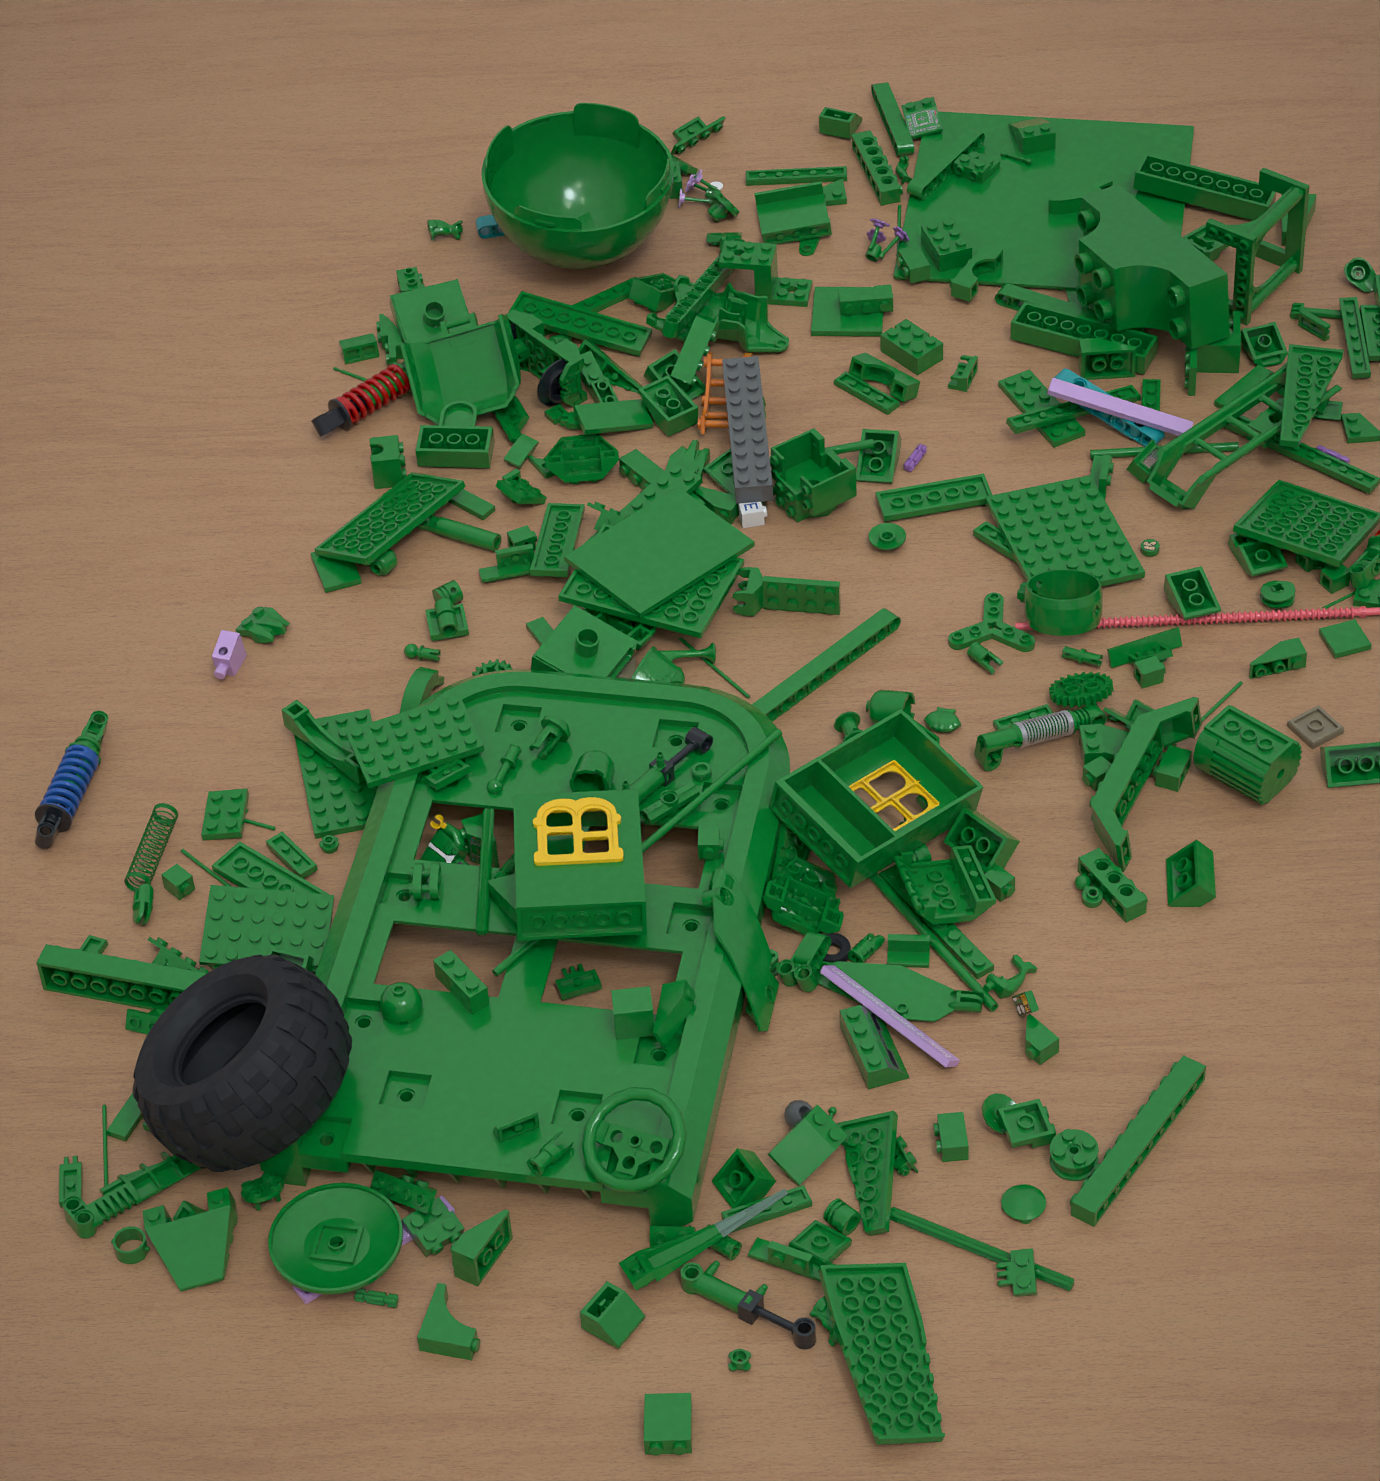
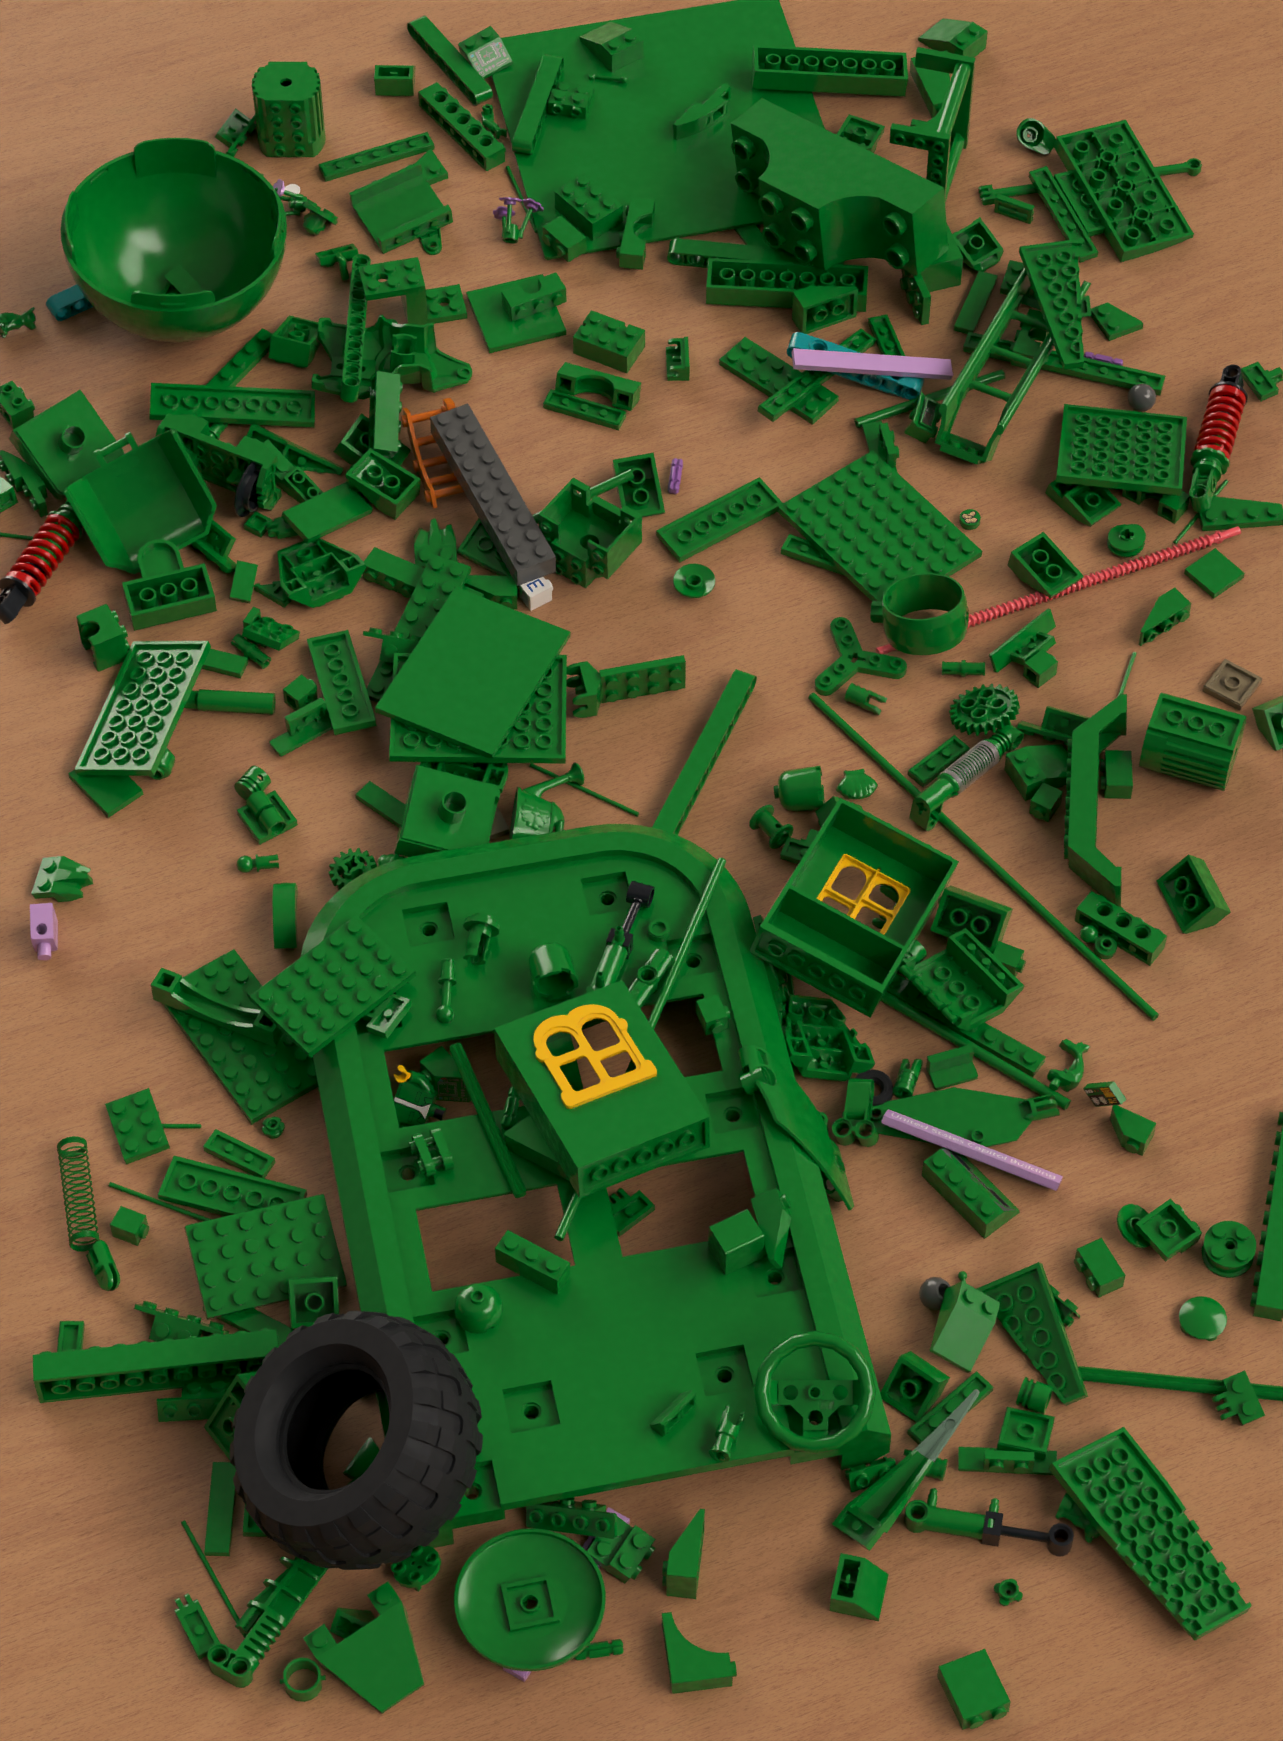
camera: 25 degrees left, 10 degrees up
none -> green pin [231,634,271,669]
none -> green piece [252,62,326,157]
none -> green piece [808,693,1159,1021]
none -> green slope [918,18,988,57]
none -> dark grey piece [1128,383,1156,412]

